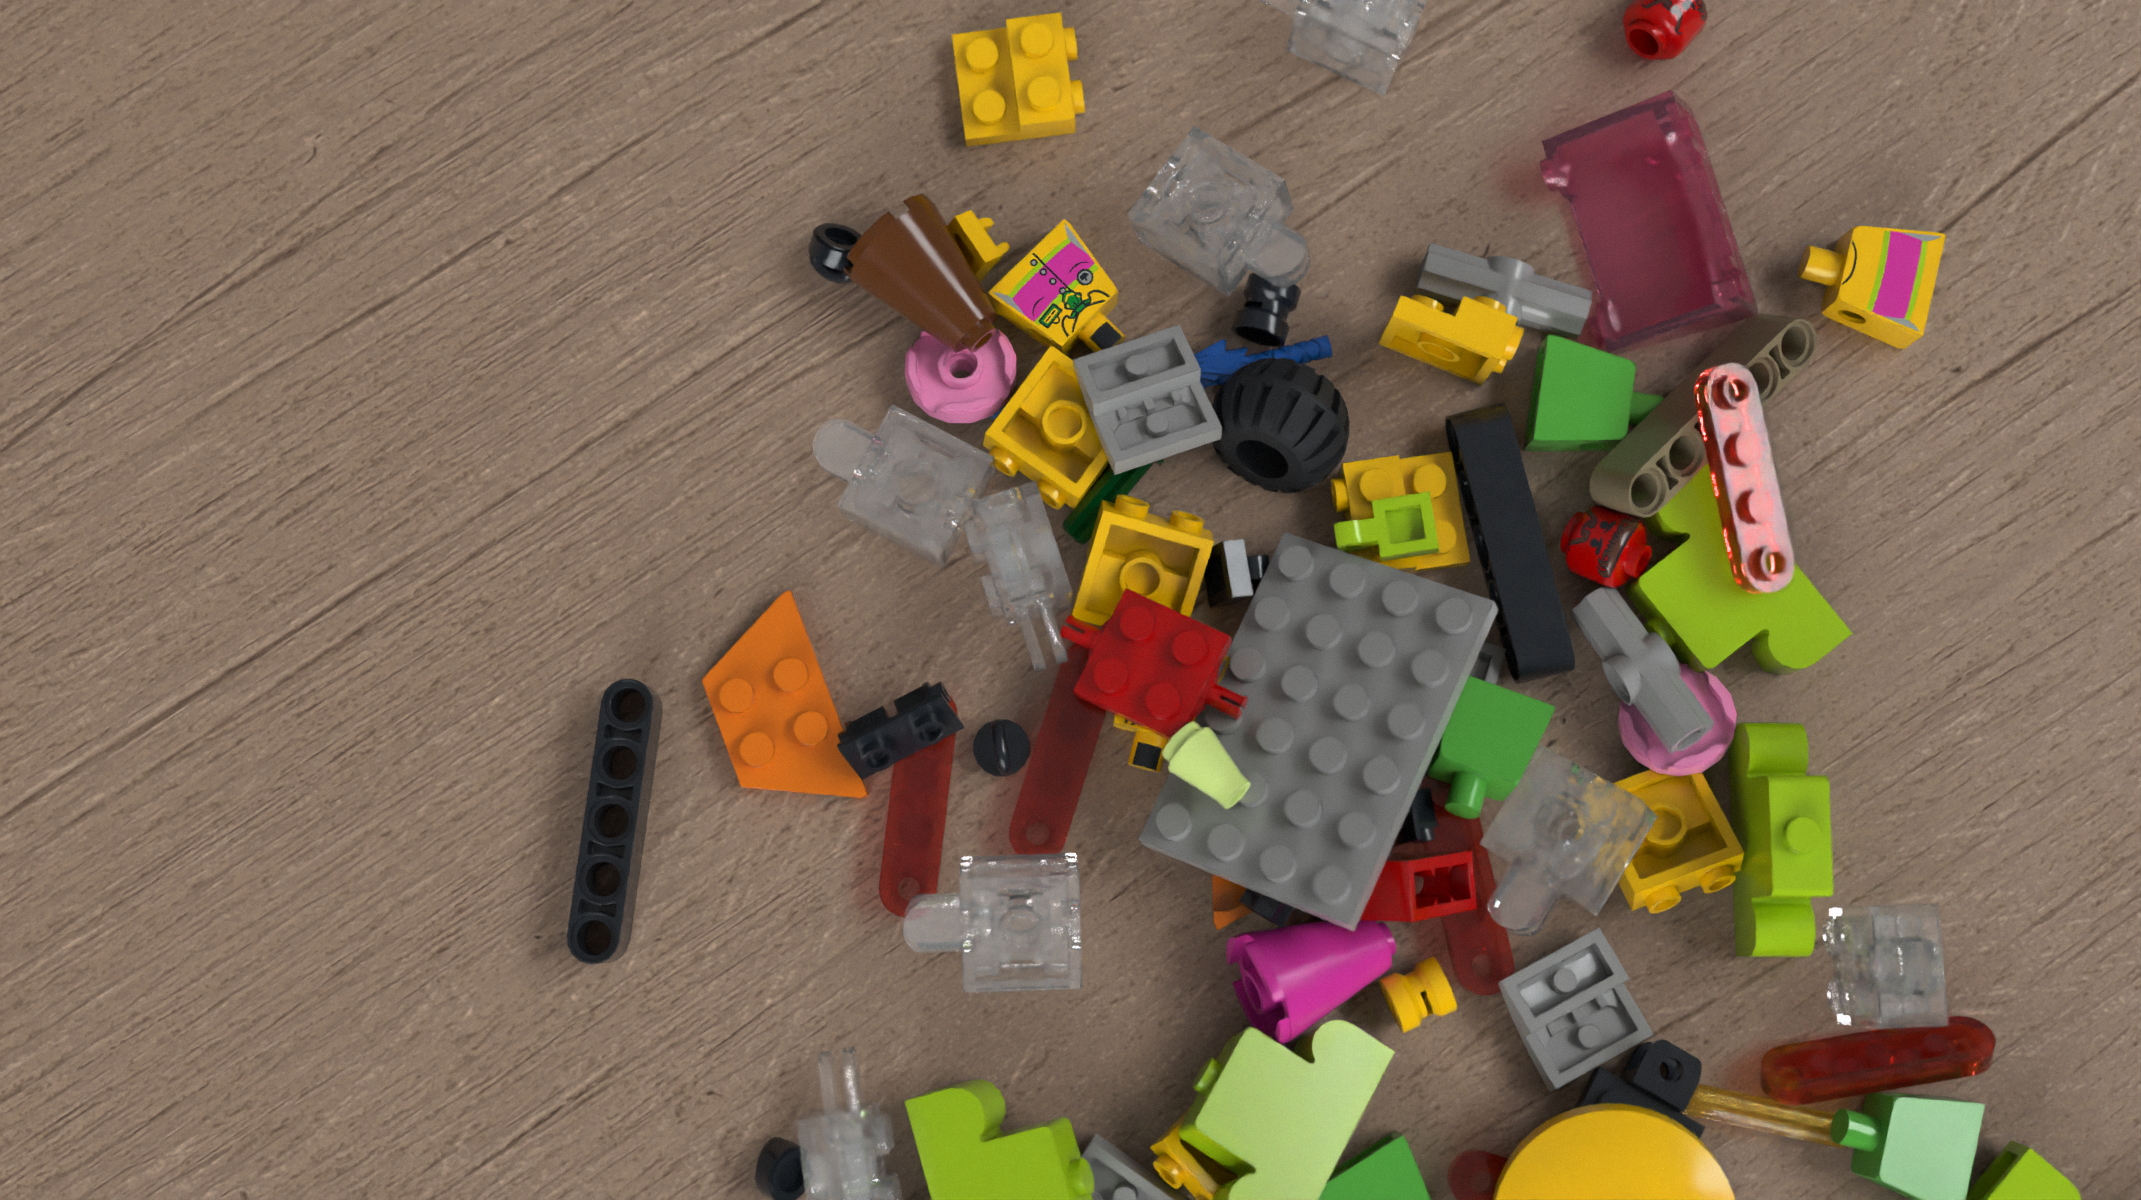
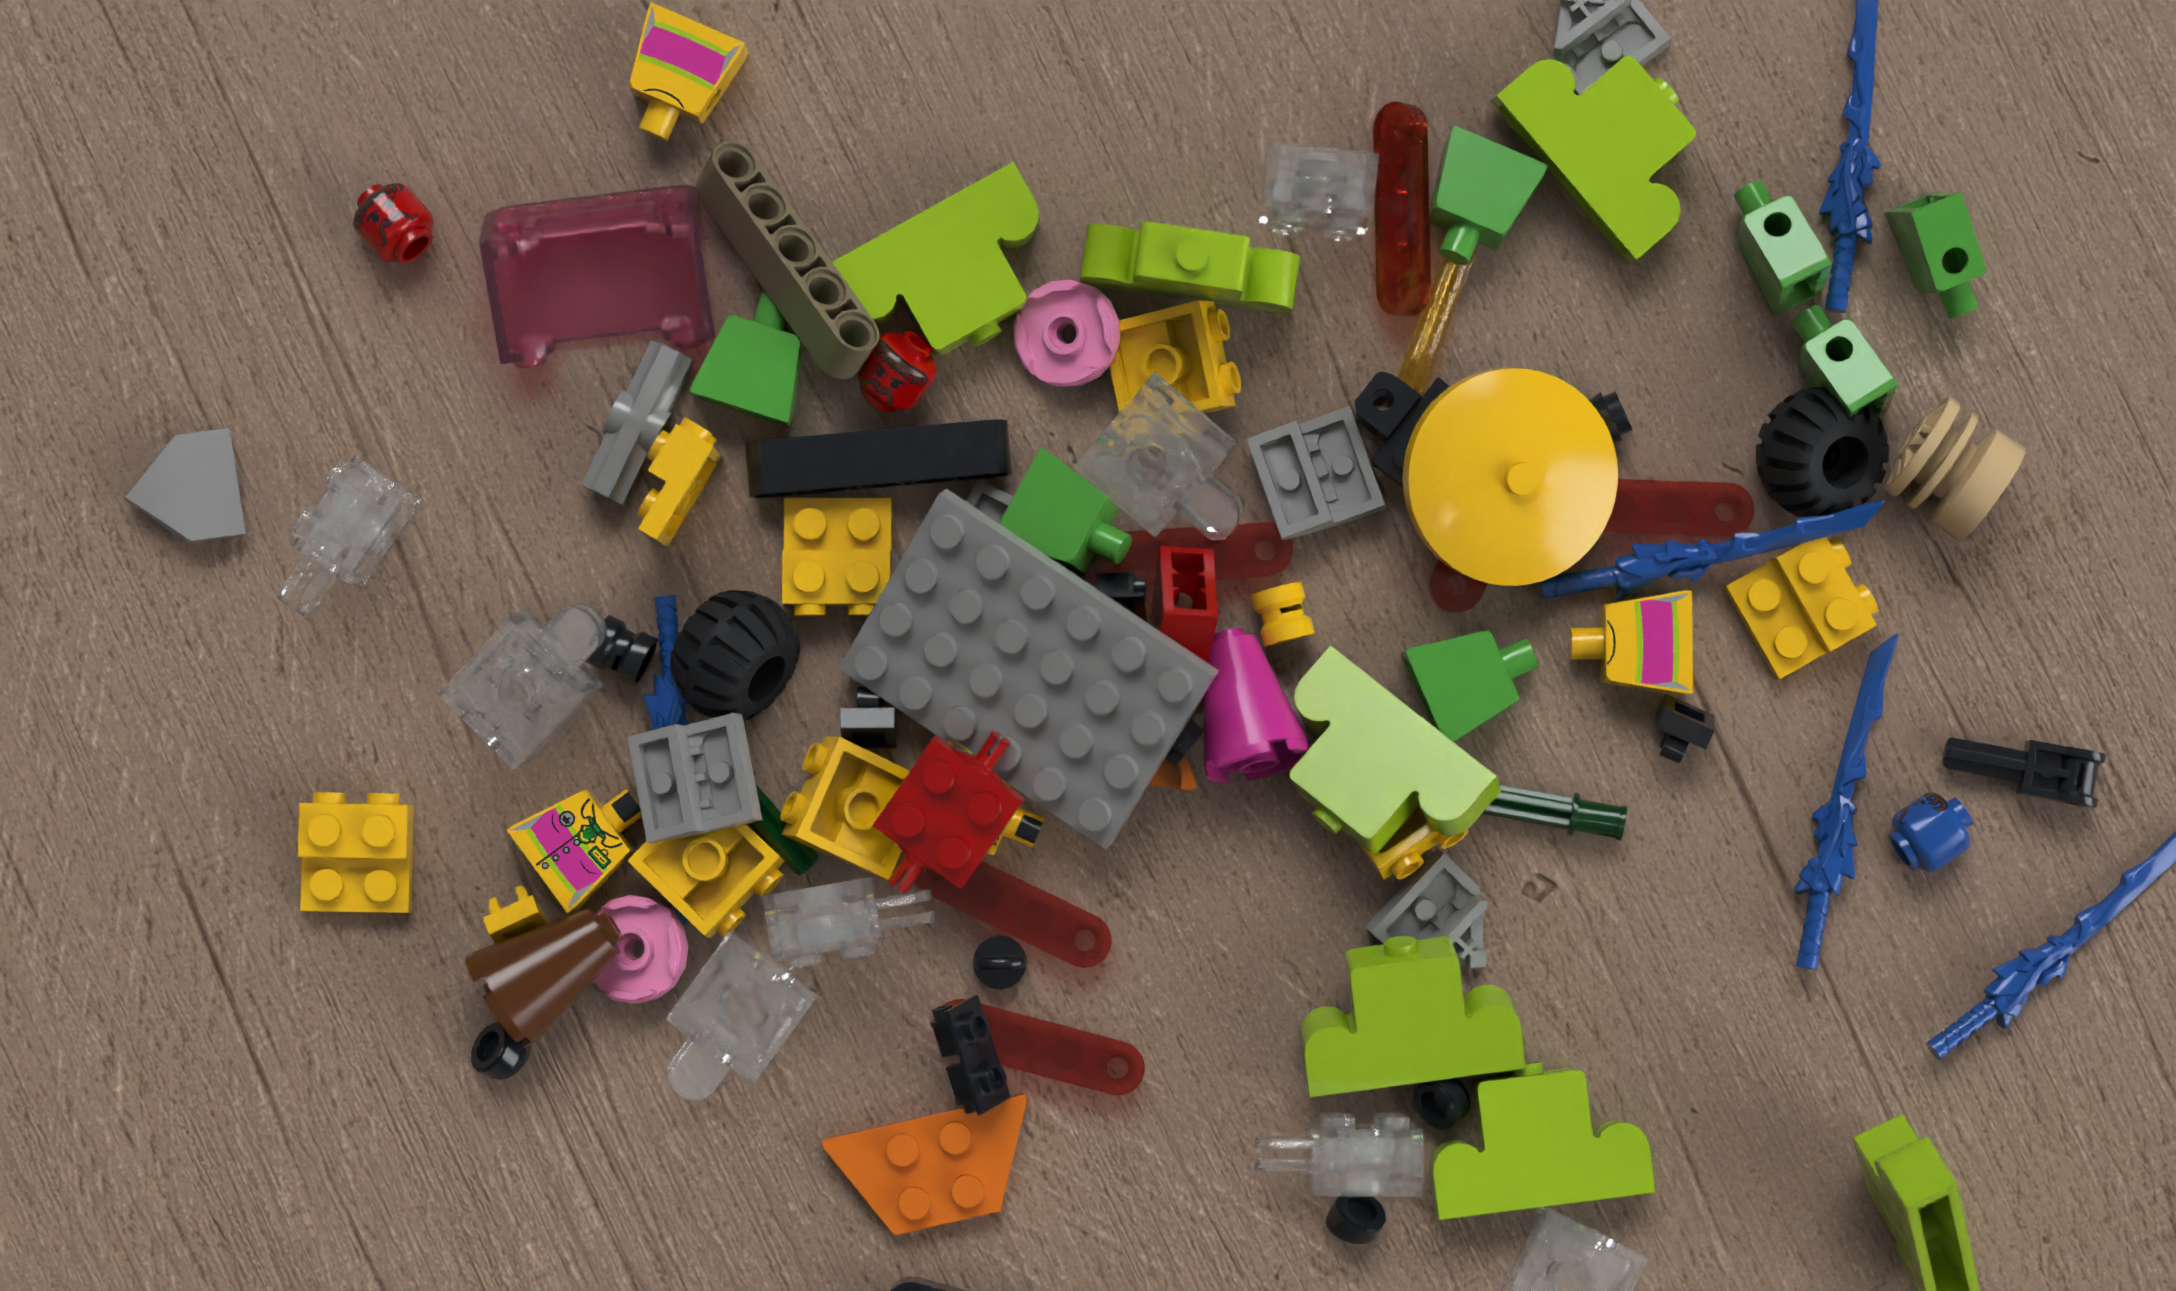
camera: 85 degrees left, 5 degrees up
clear brick [902,853,1082,993] -> none
yellowish green cone [1162,722,1251,809] -> none
lime plate [1334,491,1439,561] -> none
light grey piece [1571,587,1714,754] -> none
clear red plate [1694,363,1795,594] -> none

